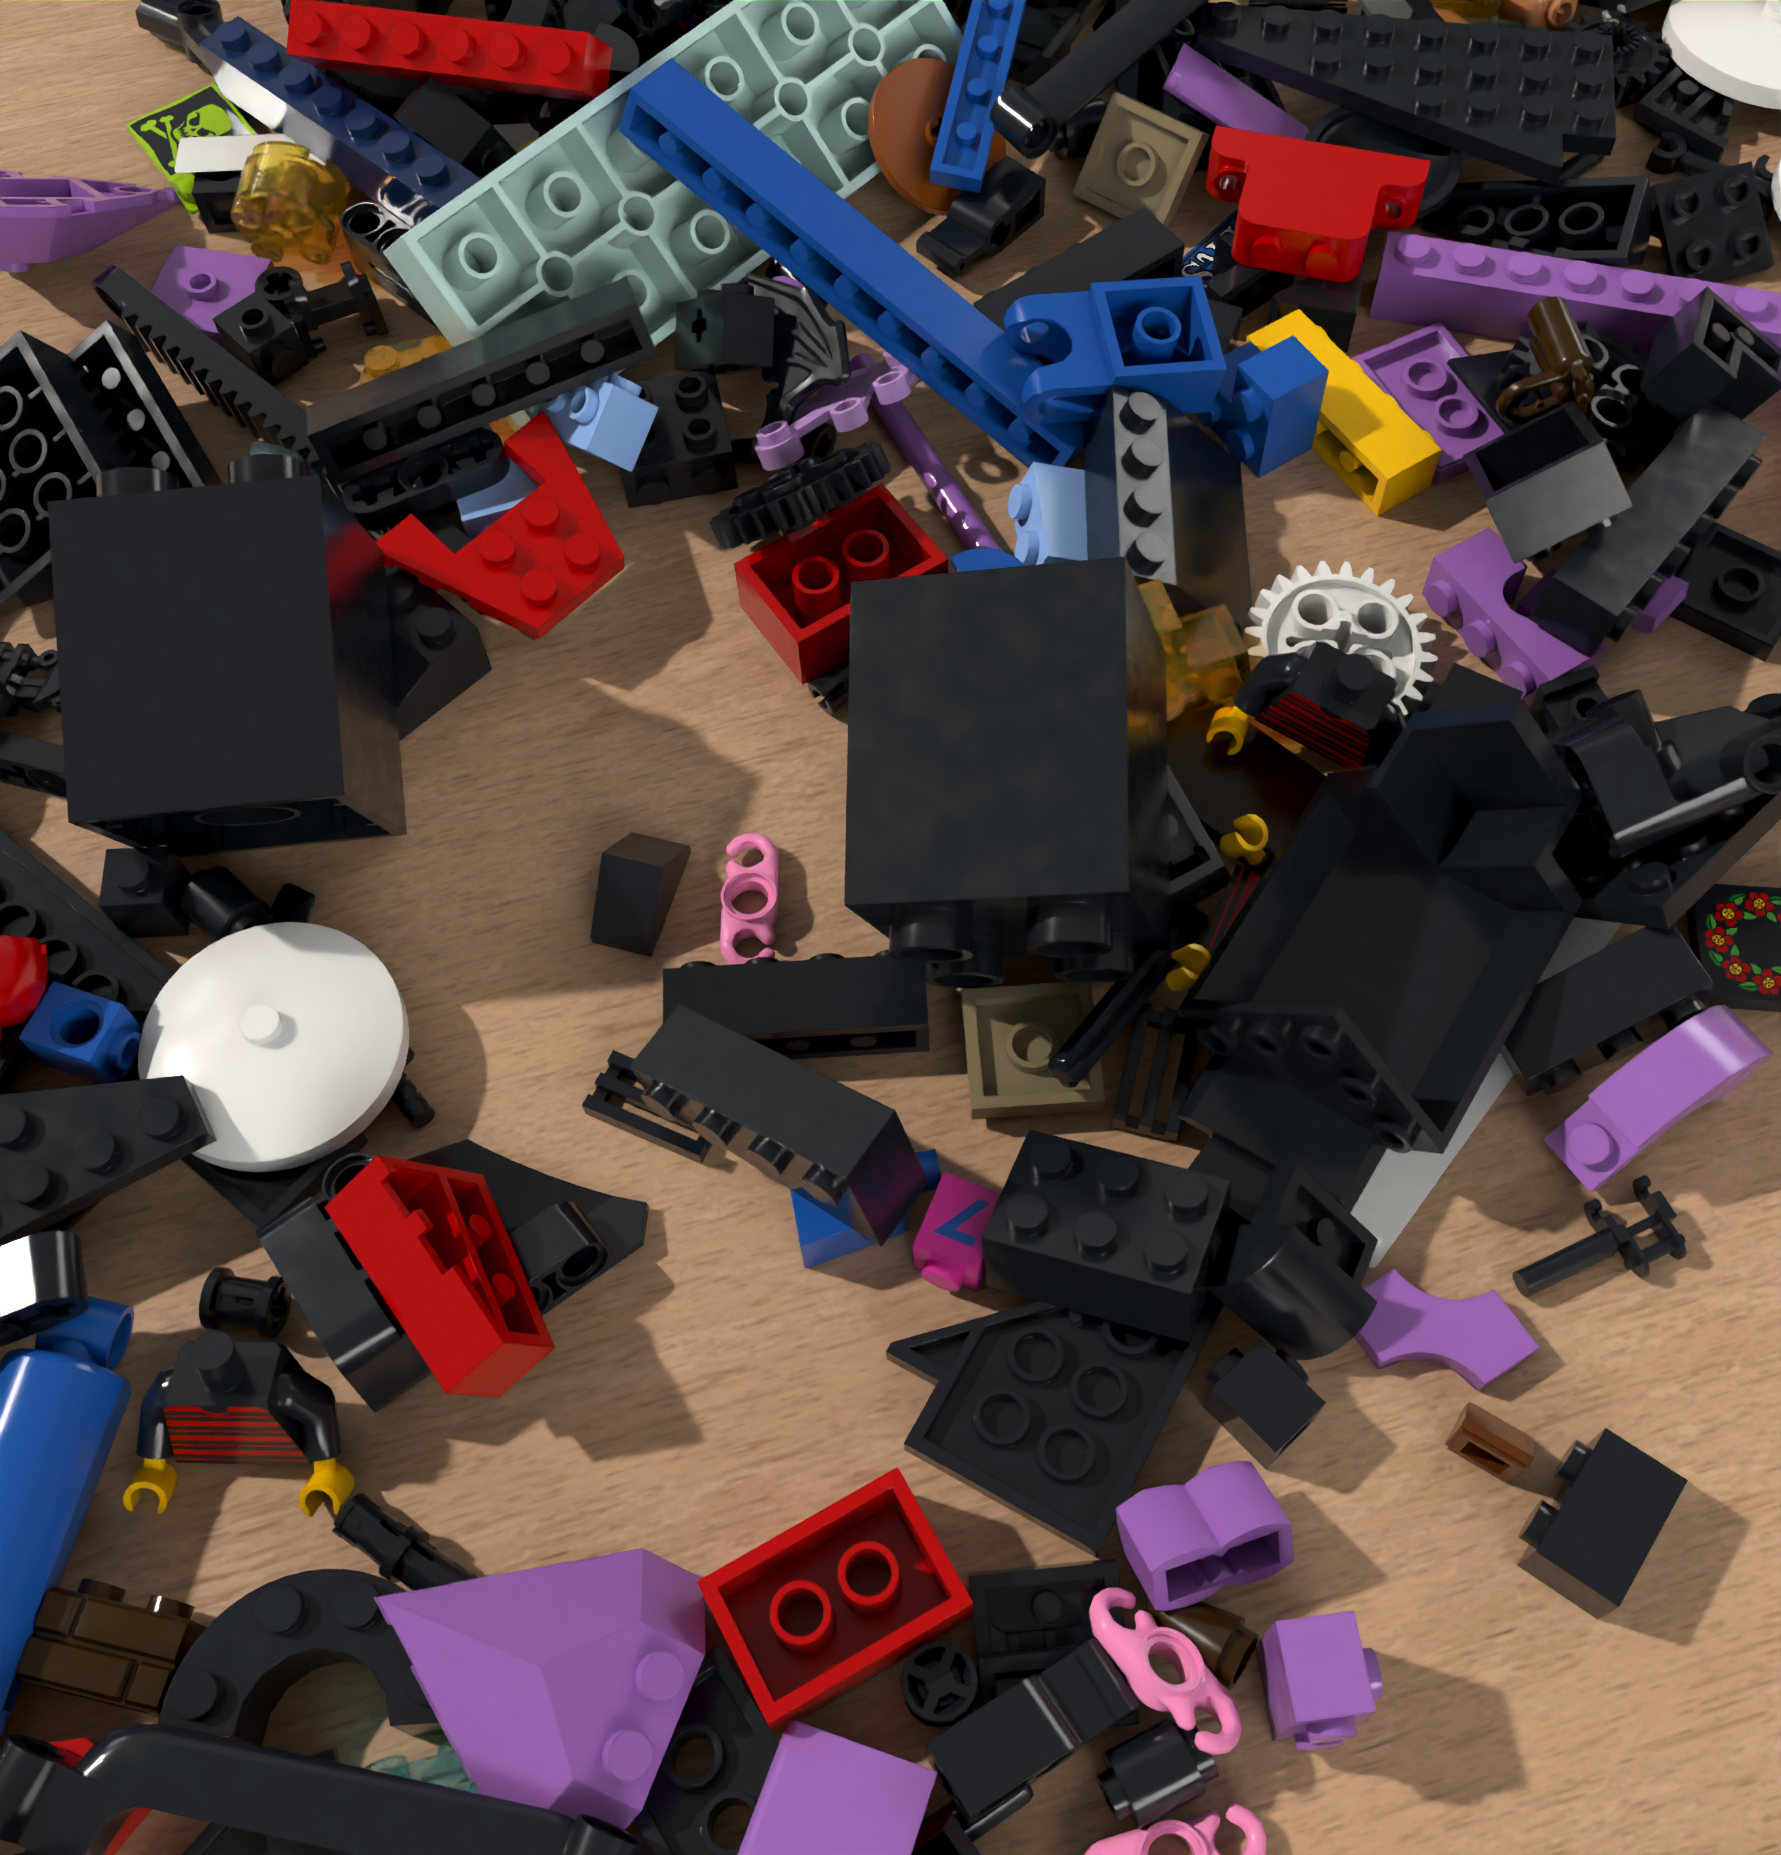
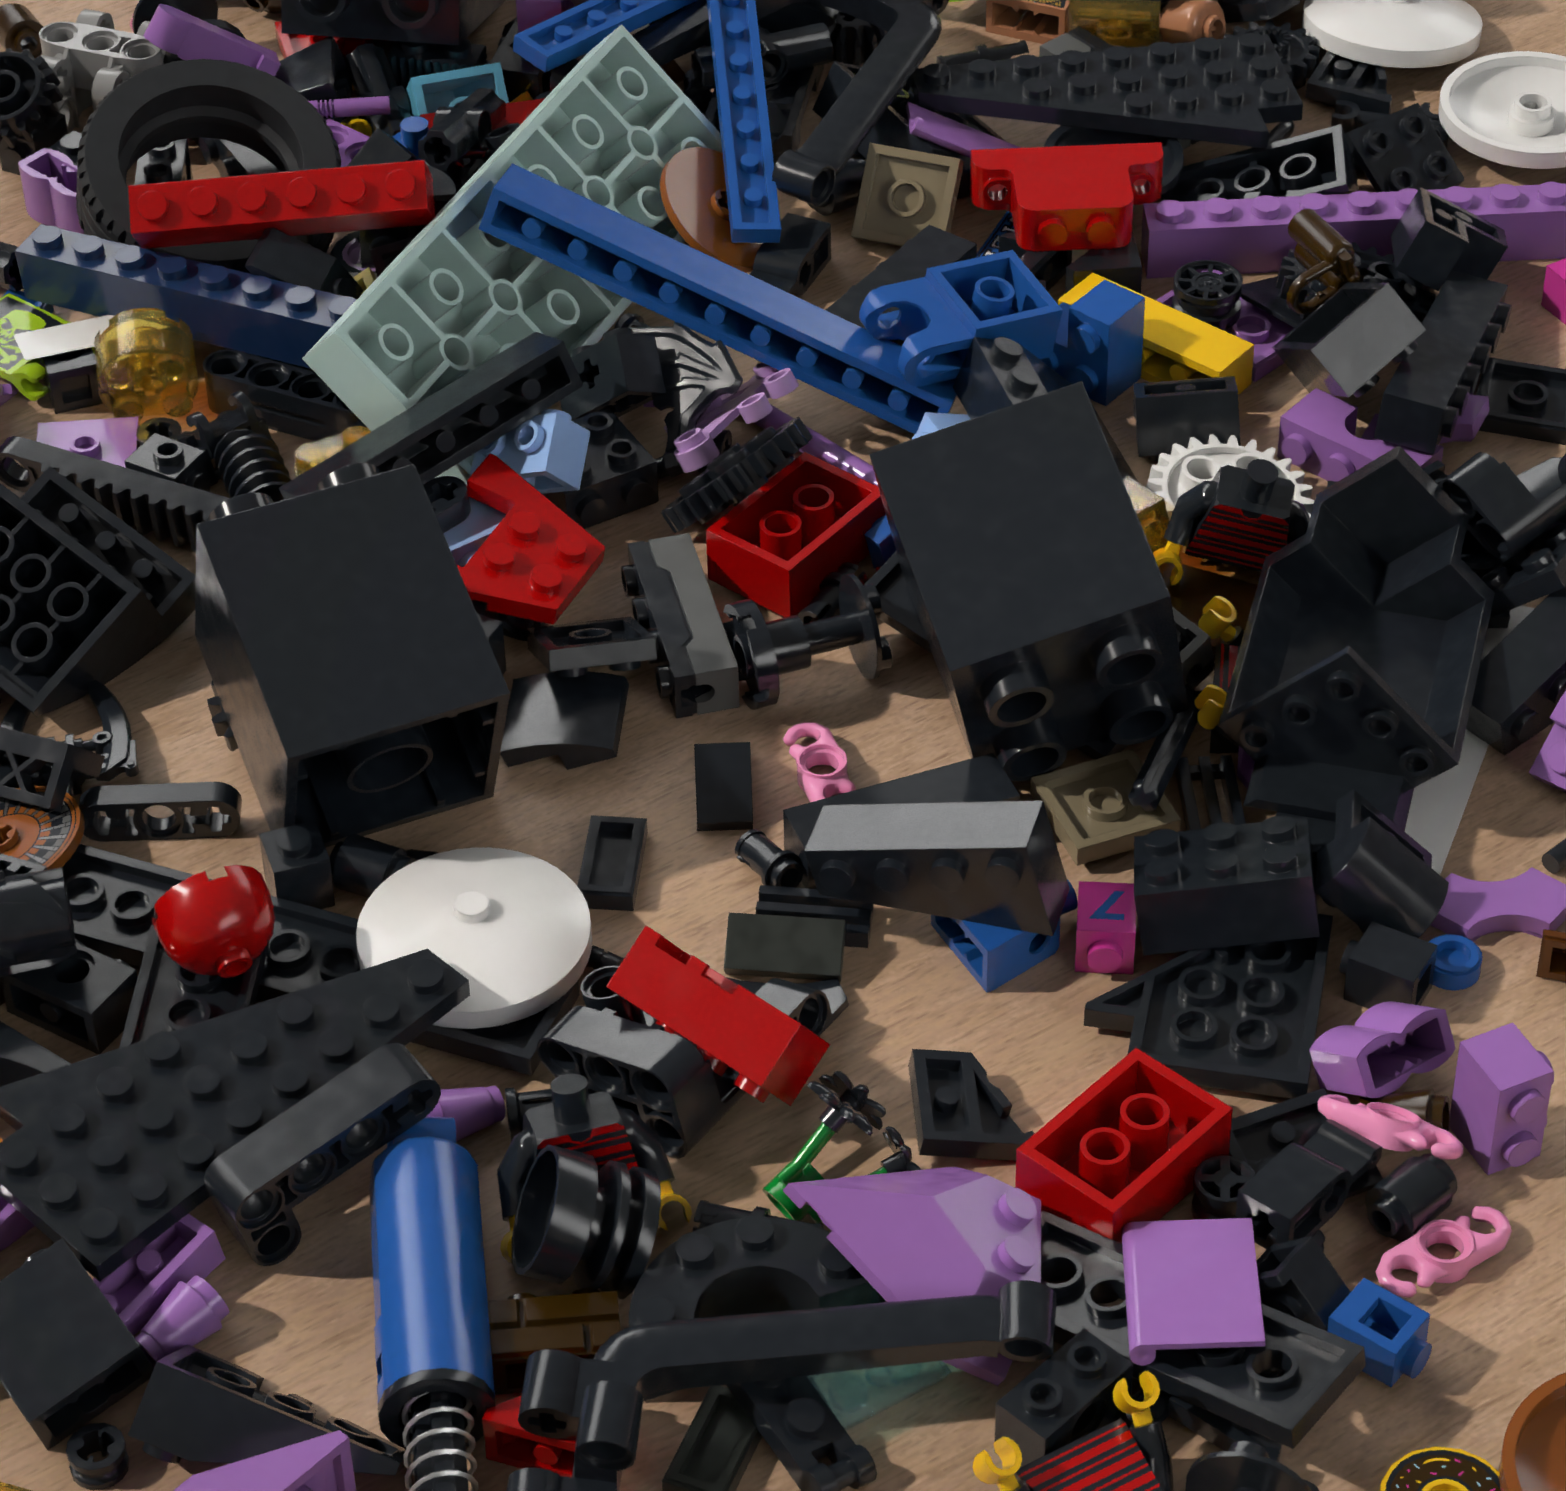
camera: 20 degrees left, 20 degrees down
blue brick [19,981,143,1084] -> none
none -> black piece [214,429,292,503]
none -> medium lavender cone [427,1085,505,1142]
none -> black slope [500,671,629,770]
none -> black wheel [511,1145,661,1299]
none -> black plate [526,616,657,677]
none -> black tile [577,815,648,911]
none -> piece [621,533,740,719]
none -> black piece [723,573,892,710]
none -> pearl dark grey tile [724,912,846,982]
none -> black pin [735,829,804,888]
none -> black plant [763,1071,921,1223]
none -> black wing [908,1049,1035,1161]
none -> black brick [1133,376,1241,462]
none -> black wheel [1172,260,1243,330]
none -> blue tile [1429,934,1482,990]

